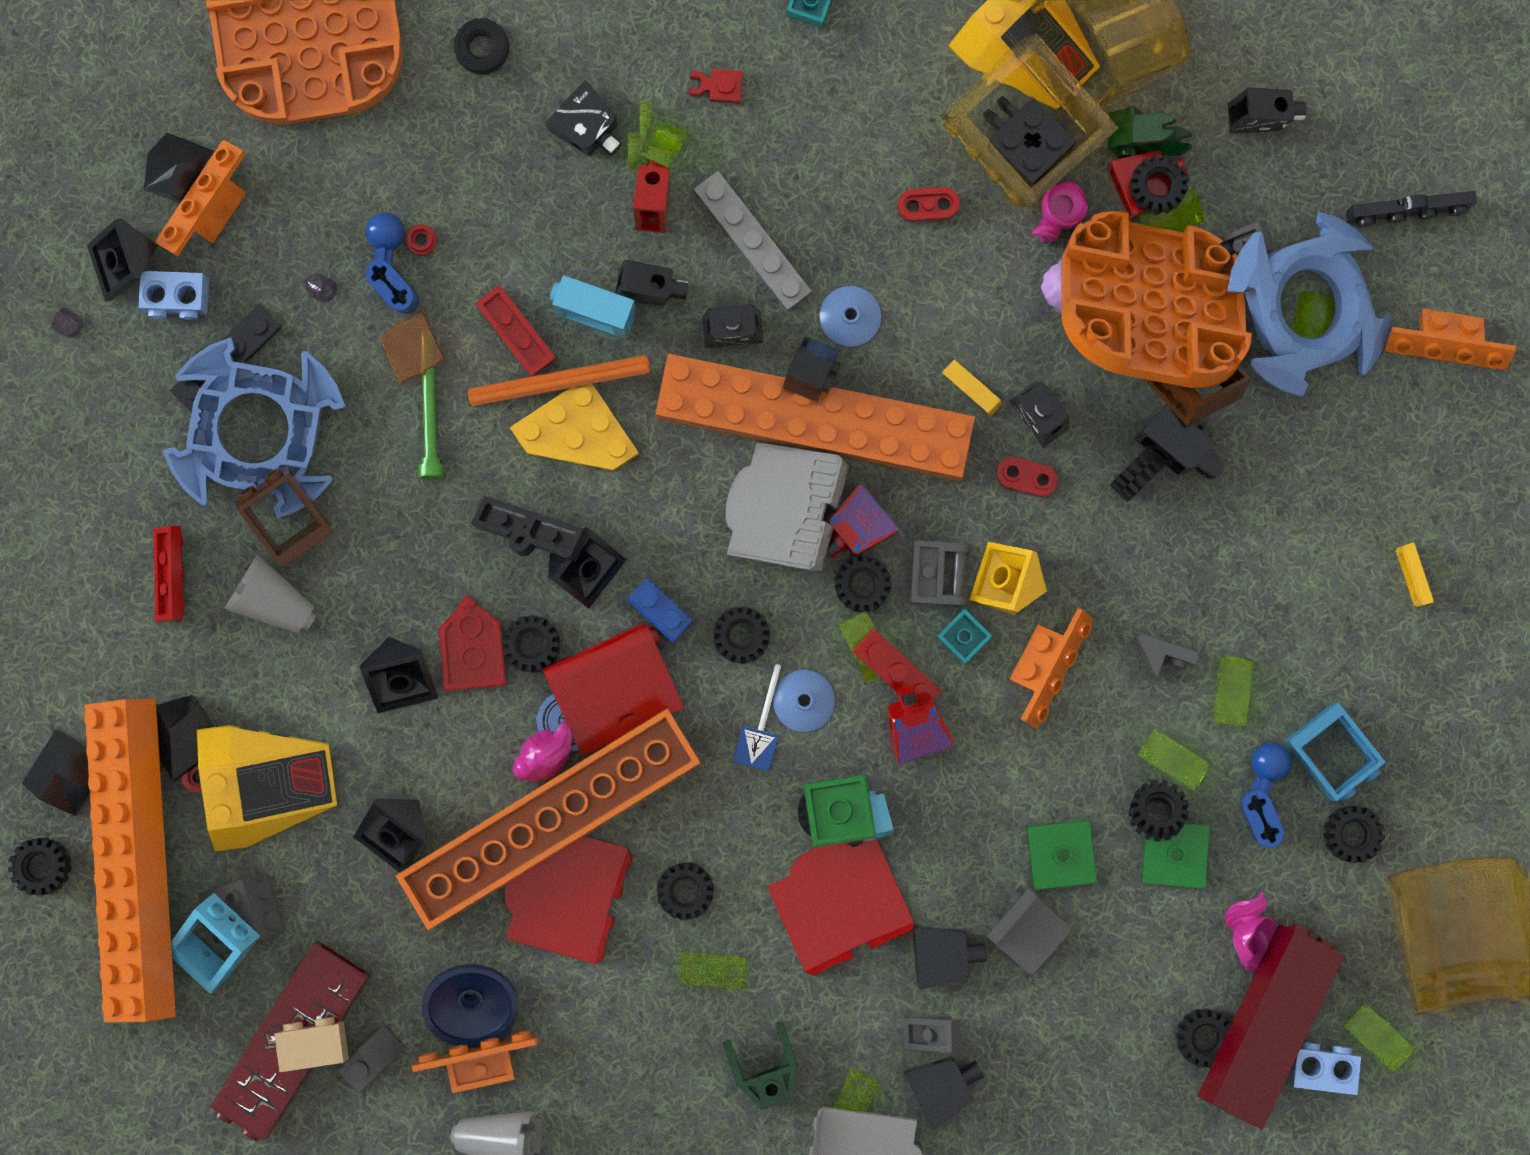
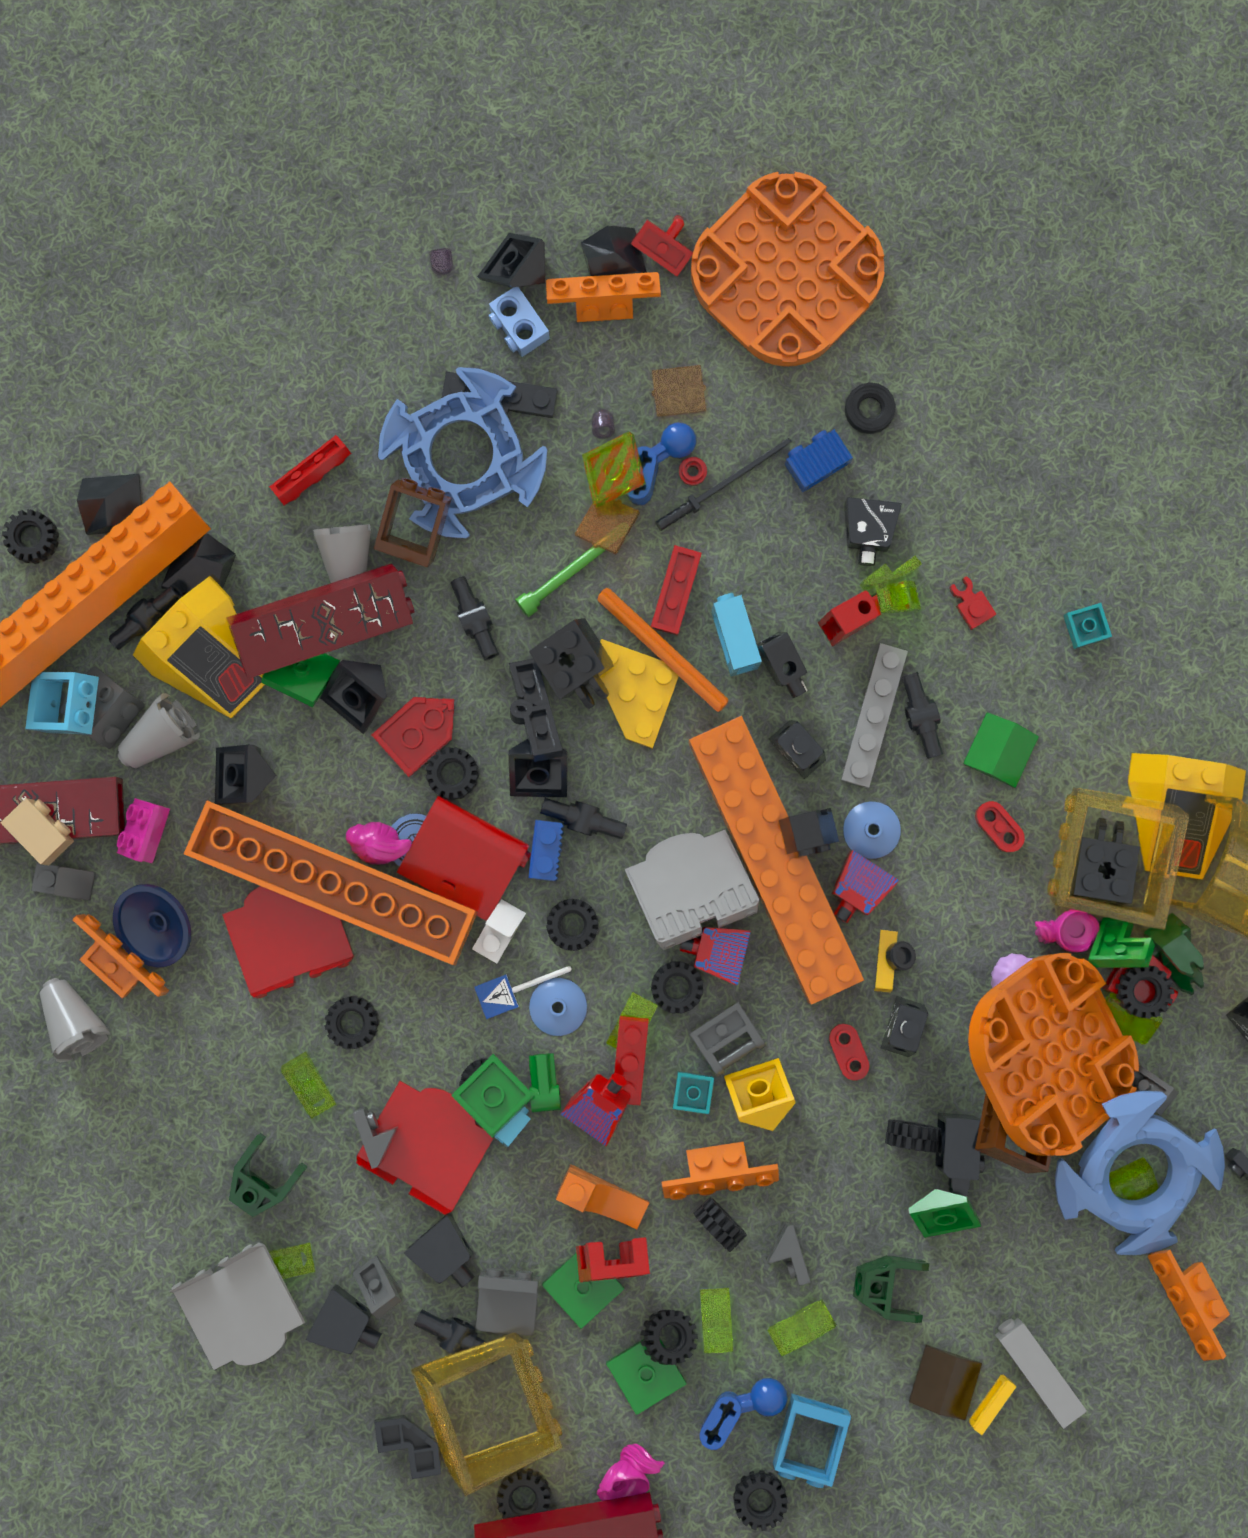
camera: 55 degrees right, 0 degrees up
none -> black pin [109,584,183,650]
none -> dark pink bracket [117,798,170,864]
none -> light grey cone [118,693,200,768]
none -> dark red brick [226,563,415,679]
none -> green plate [261,653,340,708]
none -> dark grey slope [352,1107,398,1169]
none -> black brick [374,1415,441,1479]
none -> clear yellow windscreen [411,1332,562,1496]
none -> black pin [414,1309,501,1365]
none -> black pin [450,576,499,661]
none -> white slope [472,899,526,963]
none -> black hinge [529,618,614,709]
none -> green piece [529,1053,561,1113]
none -> black pin [540,798,627,839]
none -> orange arch [556,1164,649,1229]
none -> red panel [576,1237,650,1282]
none -> clear neon green tile [582,431,646,507]
none -> red plate [631,215,693,277]
none -> clear orange piece [651,365,706,417]
none -> black sword [655,438,792,531]
none -> black tyre [693,1197,747,1252]
none -> blue brick [785,429,853,492]
none -> torso [831,850,899,923]
none -> dark green piece [853,1255,930,1323]
none -> black tile [886,941,916,971]
none -> black pin [902,672,943,759]
none -> green slope [909,1189,981,1238]
none -> dark brown slope [909,1345,982,1420]
none -> green slope [963,712,1039,788]
none -> light grey brick [995,1318,1087,1429]
none -> green plate [1088,917,1155,968]

